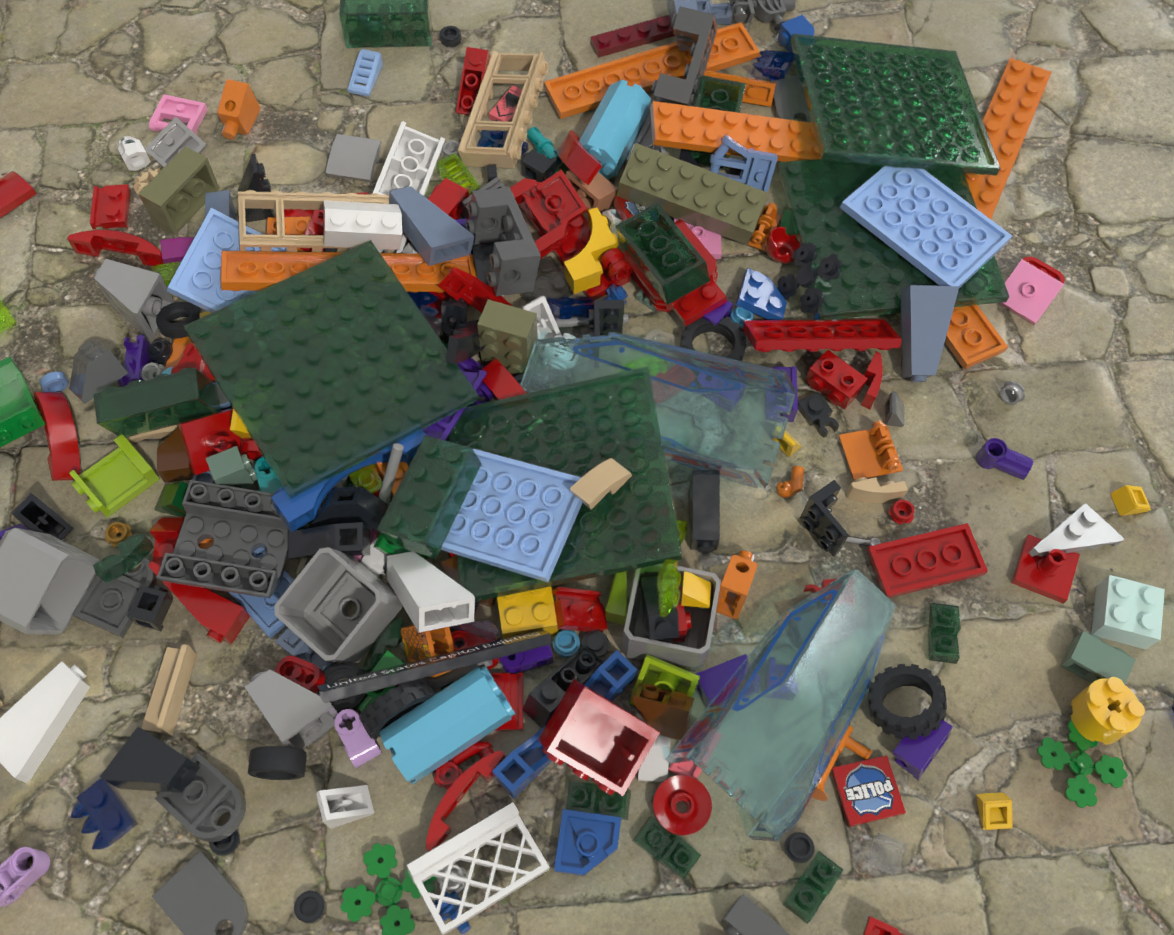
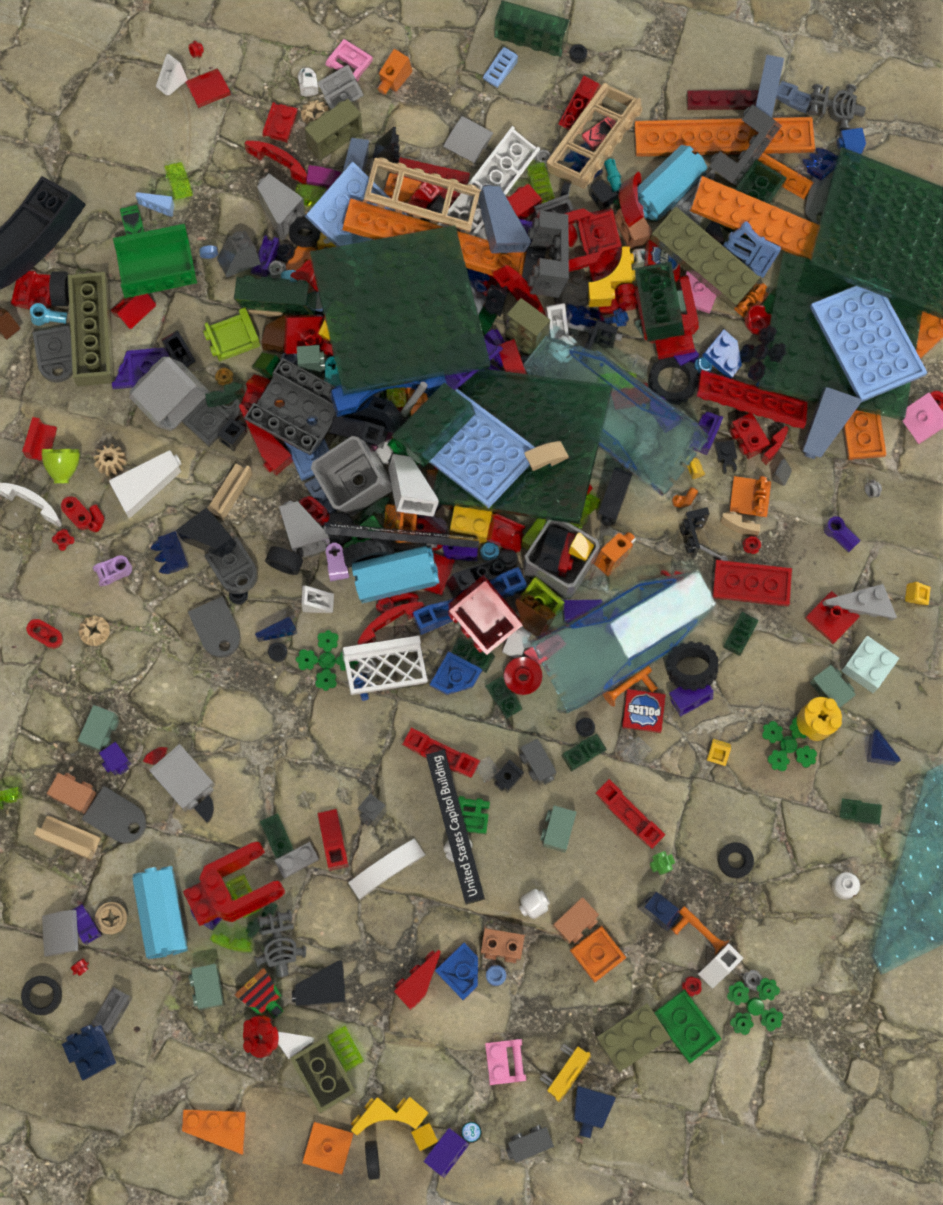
camera: 20 degrees right, 10 degrees up
red slope [34,392,80,481] -> none
white slope [323,200,402,250] -> none
black slope [446,319,481,364] -> none
clear neon green slope [657,558,681,617] -> none
none -> clear blue slope [255,617,297,642]

